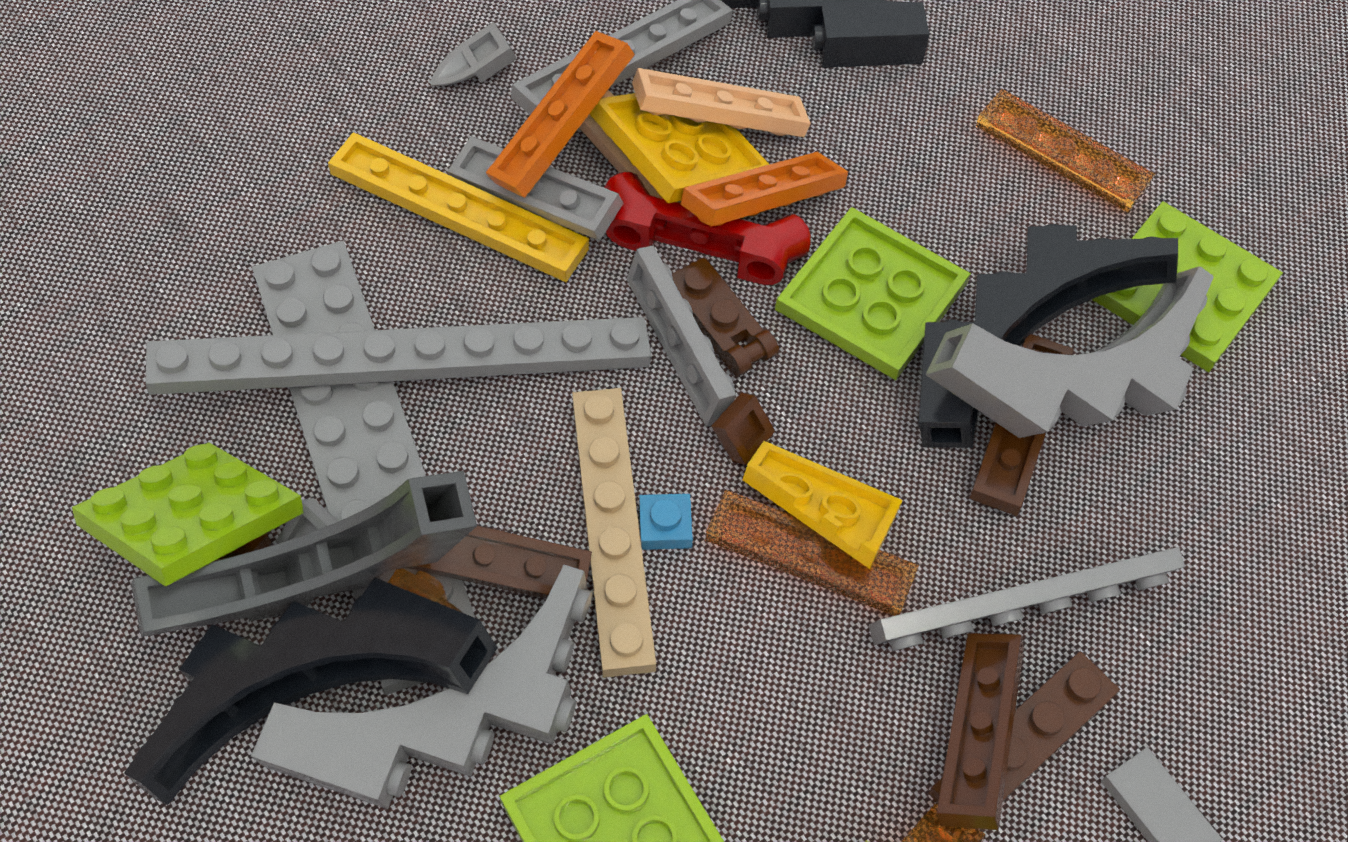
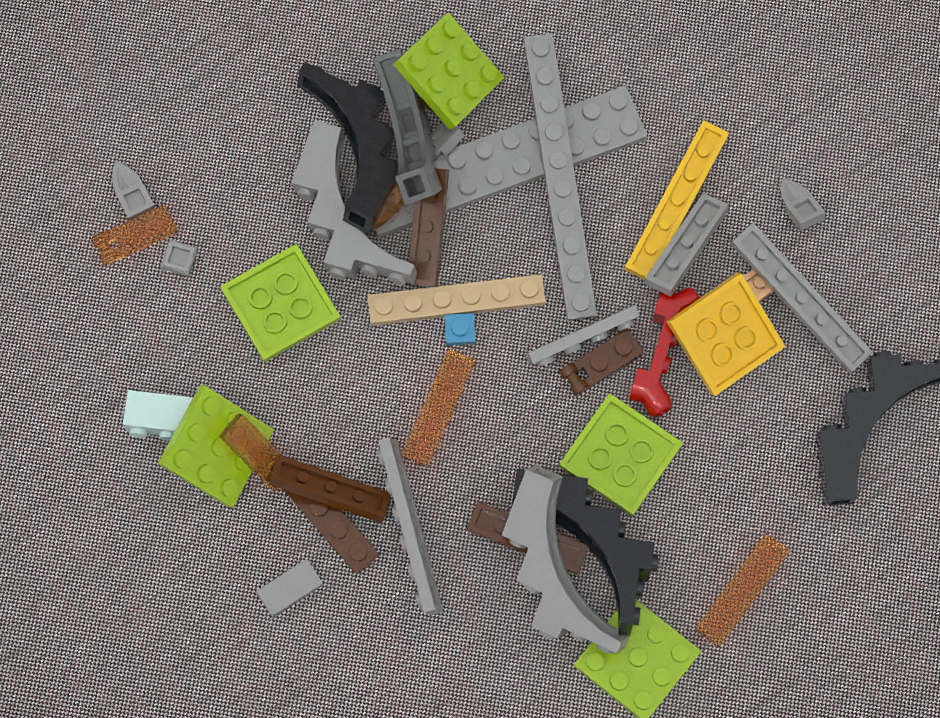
camera: 90 degrees right, 15 degrees up
orange plate [486,31,635,198] -> none
light nougat plate [632,68,811,137] -> none
orange plate [681,151,848,227] -> none
reddish brown plate [711,393,776,465] -> none
yellow wing [742,441,903,569] -> none

